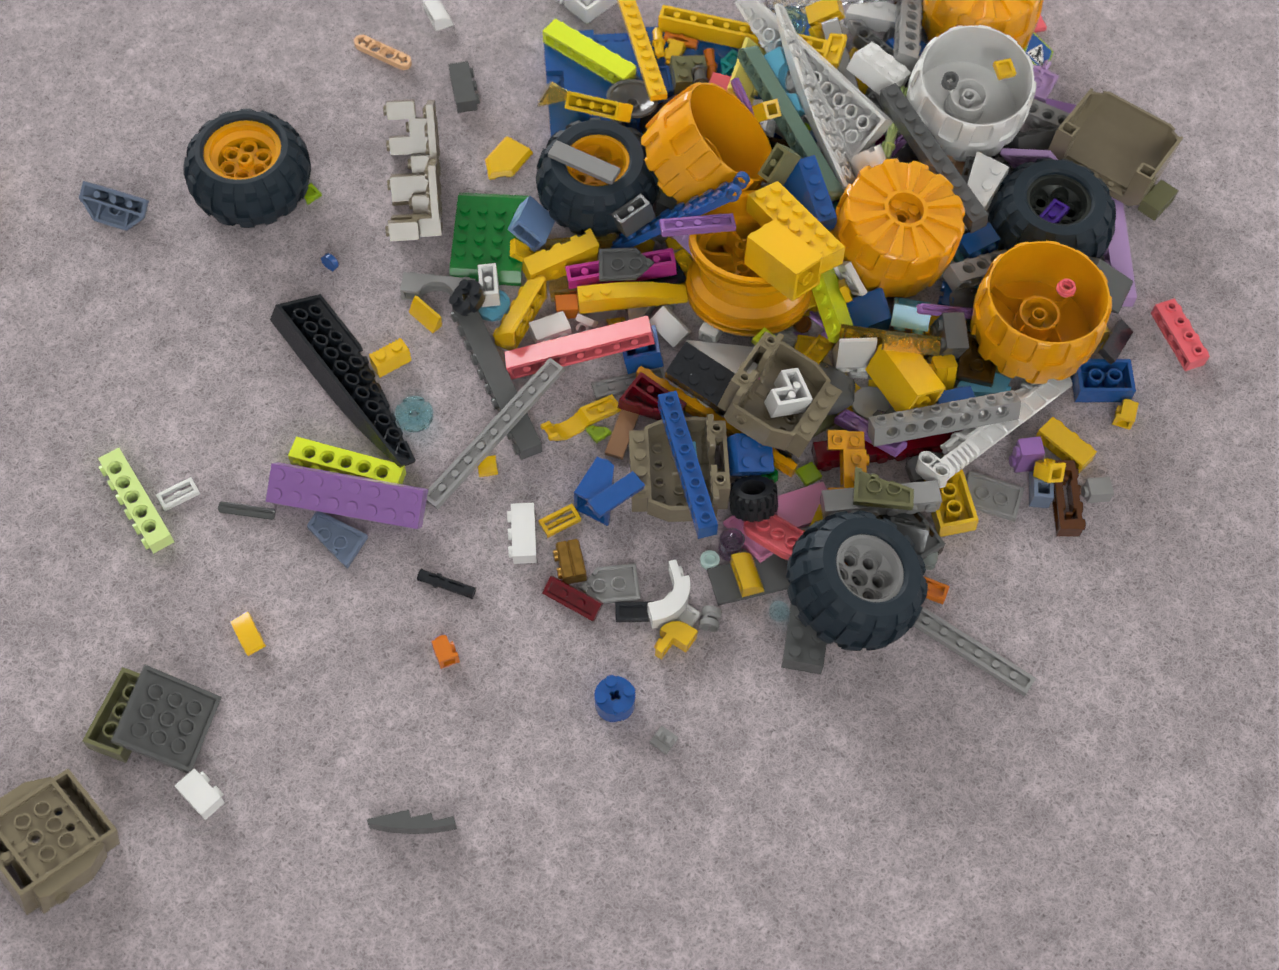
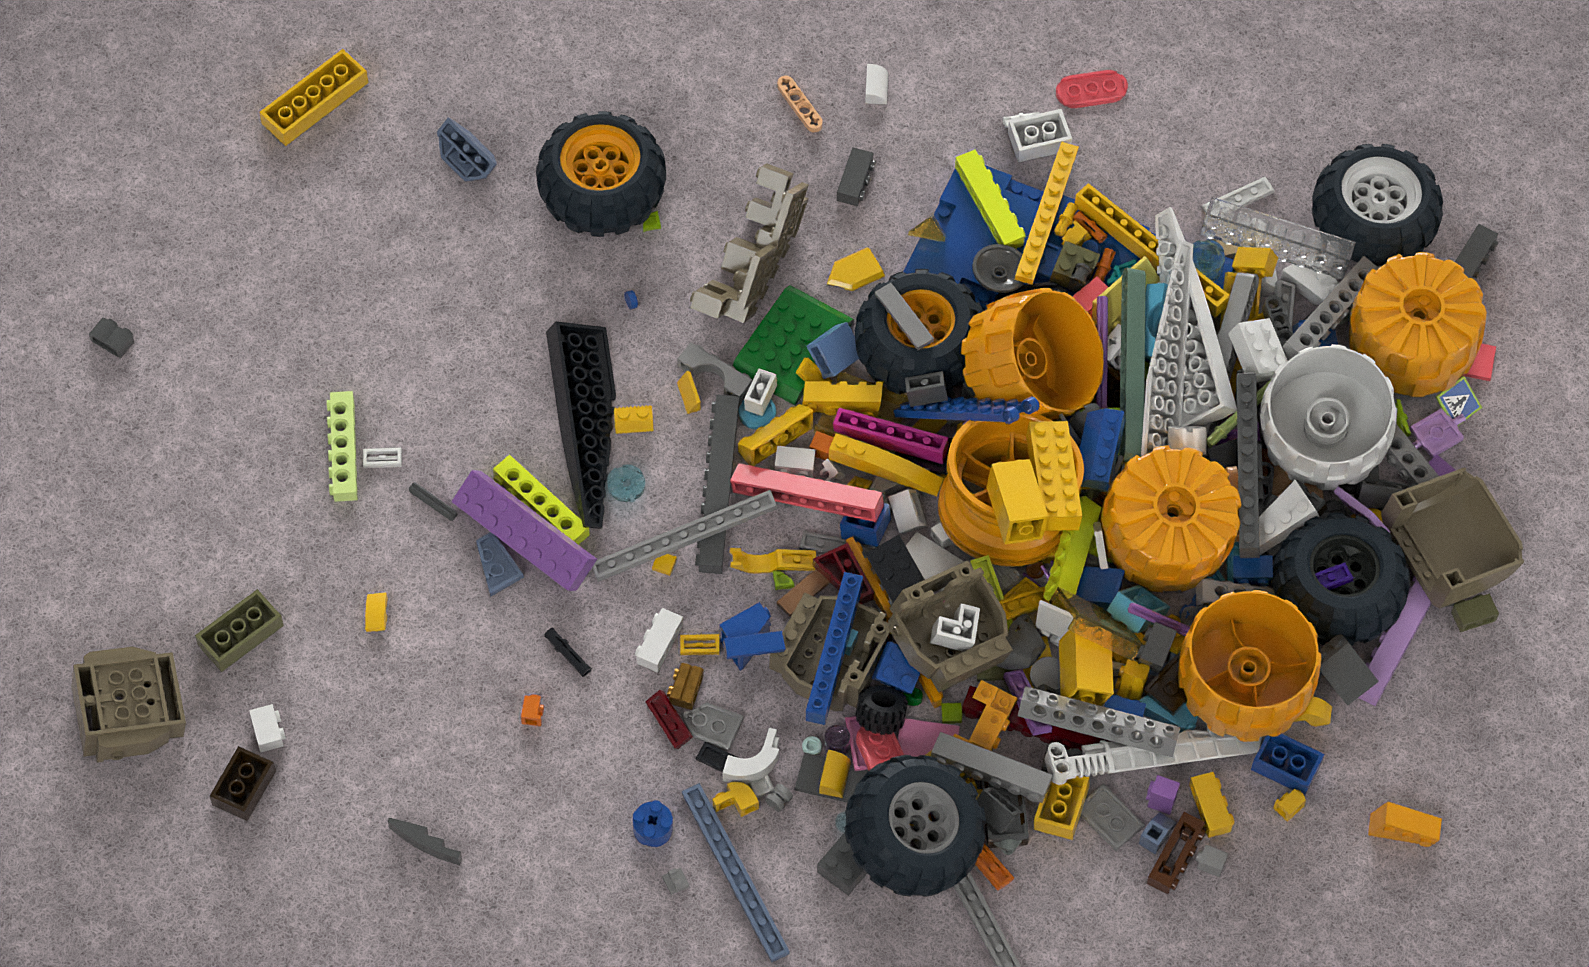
camera: 30 degrees right, 0 degrees up
dark grey plate [110,665,222,774] -> none
black plate [449,279,485,316] -> none
yellow brick [564,91,633,123] -> none
dark grey tile [599,248,654,281] -> none
medium lavender tile [659,213,736,237] -> none
yellow brick [752,99,782,123] -> none
olive brick [758,142,801,185] -> none
yellow hinge [823,33,848,69] -> none
yellow tile [838,278,853,303] -> none
olive wing [853,467,914,510] -> none
dark grey bush [941,71,959,90] -> none
yellow tile [993,58,1016,80] -> none
yellow brick [1033,458,1066,483] -> none
coral plate [1056,279,1076,297] -> none
black tile [1098,319,1133,365] -> none
coral brick [1151,298,1210,371] -> none
none -> dark brown brick [209,746,276,821]
none -> sand blue plate [682,783,790,963]
none -> light orange wedge [1368,802,1442,847]

